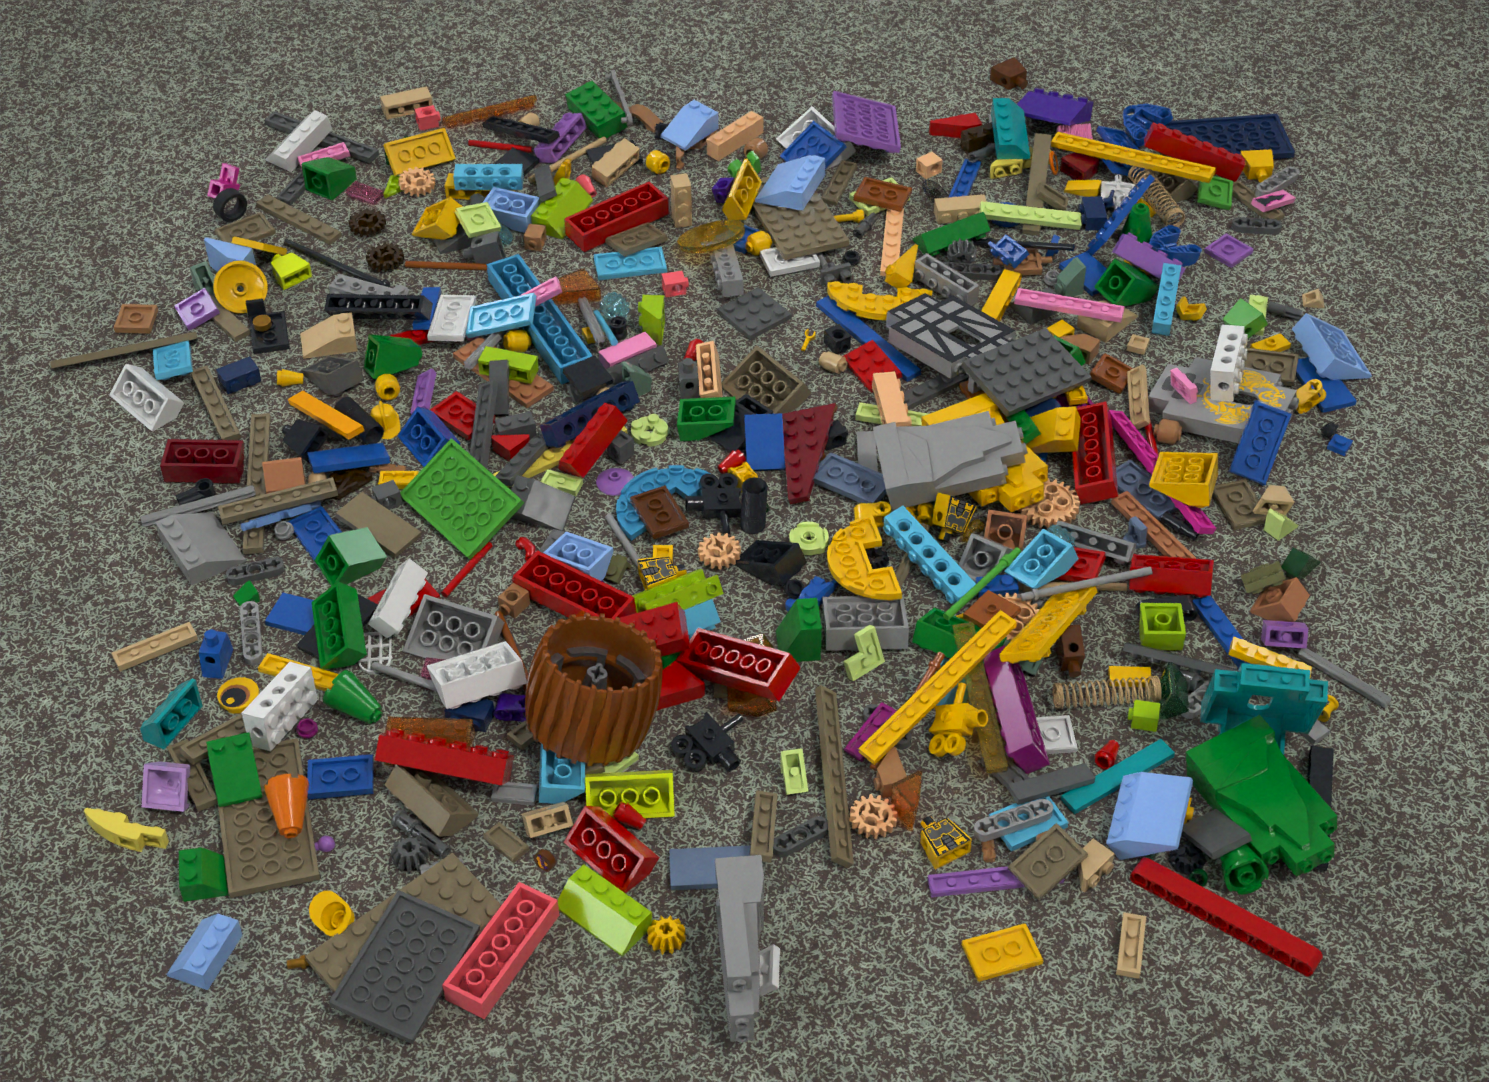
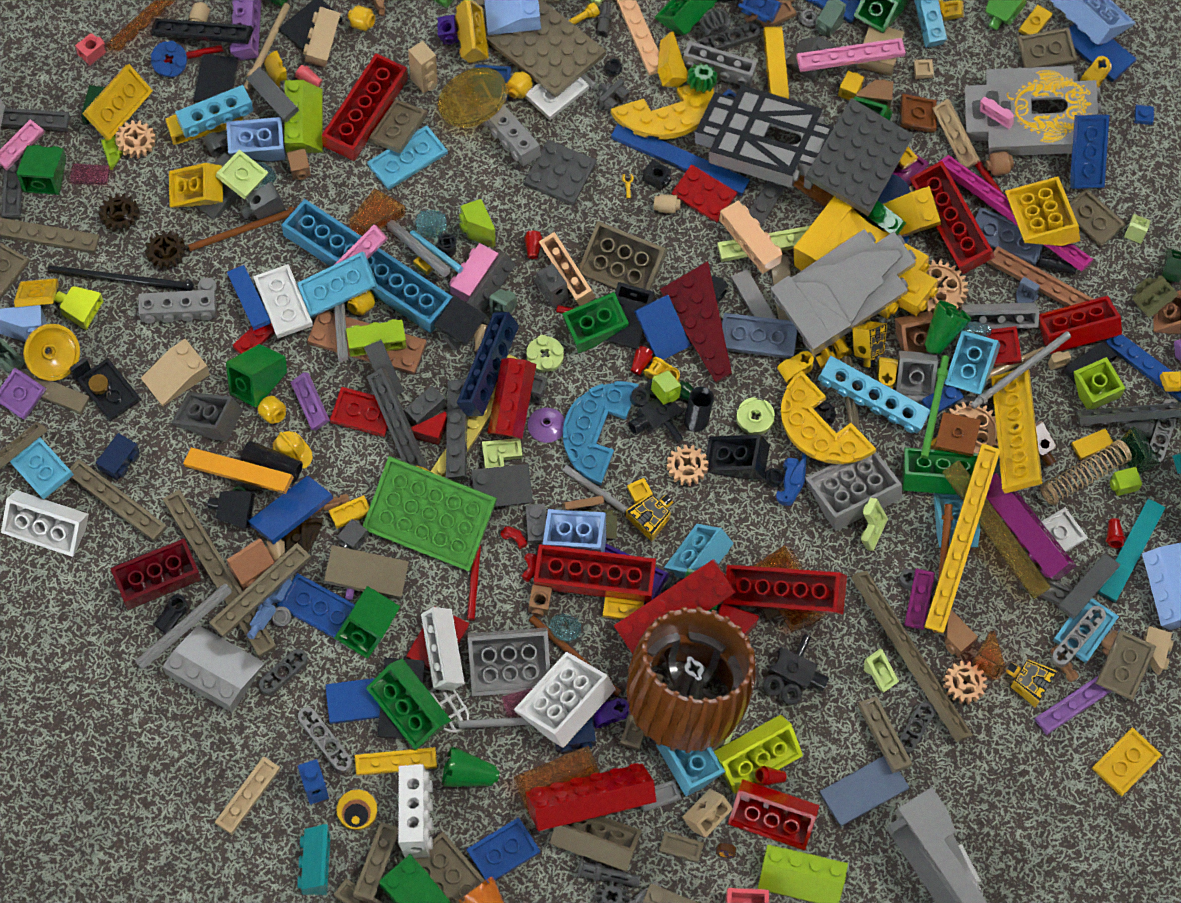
camera: 30 degrees left, 20 degrees up
green slope [233,580,260,606] -> none
yellow cone [277,369,303,387] -> none
magenta plate [296,718,318,738] -> none
black brick [324,294,433,320] -> none
tan brick [380,86,433,120] -> none
blue slope [397,406,461,467] -> none
reddish brown tile [630,485,689,540] -> none
lime fence [632,569,723,613] -> none
yellow gear [647,915,686,955] -> none
coral brick [662,271,689,297] -> none
green slope [776,598,822,662] -> none
yellow piece [929,683,988,757] -> none
clear yellow arm [962,519,984,543] -> none
white brick [1210,325,1248,402] -> none
tan slope [1253,485,1294,515] -> none
black plate [1320,421,1339,438] -> none
none -> blue plate [151,41,187,78]
none -> clear light blue gear [550,612,581,641]
none -> medium nougat tile [561,496,604,510]
none -> lime brick [651,370,681,405]
none -> green gear [687,62,717,93]
none -> yellow piece [877,357,898,389]
none -> green cone [924,300,971,355]
none -> tan plate [1048,351,1071,370]

